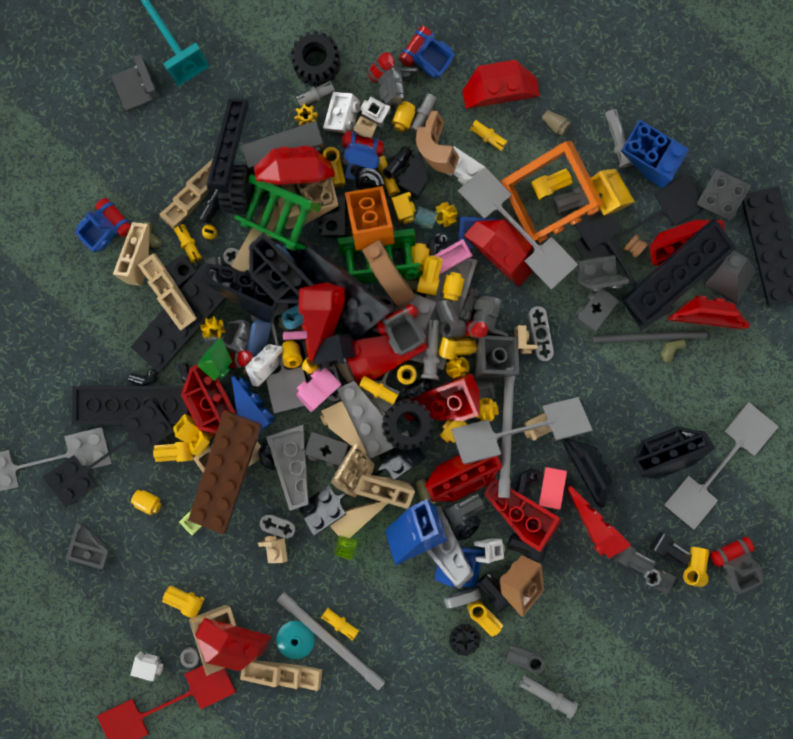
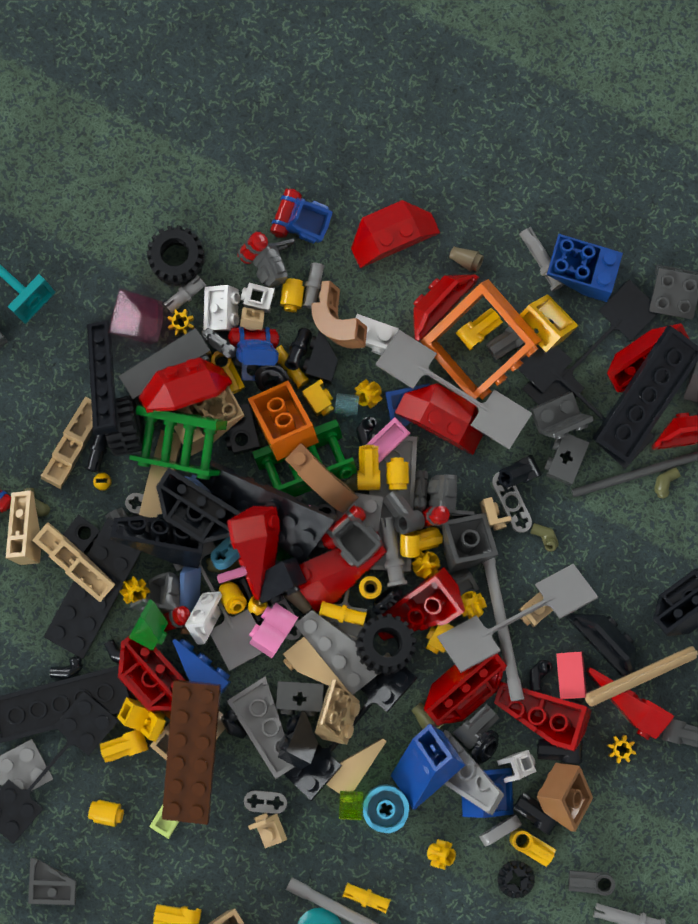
camera: 15 degrees left, 5 degrees down
yellow pin [174,224,202,263] -> none
tan slope [354,474,415,509] -> none
yellow brick [411,243,430,272] -> none
yellow pin [470,120,508,151] -> none
medium nougat wheel [623,234,648,258] -> none
none -> clear pink slope [109,289,163,344]
none -> dark grey axle [201,328,237,359]
none -> black slope [278,711,318,769]
none -> medium azure brick [363,784,409,833]
none -> red wedge [413,274,479,342]
none -> yellow gear [427,839,456,870]
none -> black piece [498,455,542,488]
none -> olive arm [530,523,559,552]
none -> tan axle [585,646,698,706]
none -> yellow gear [607,735,636,763]

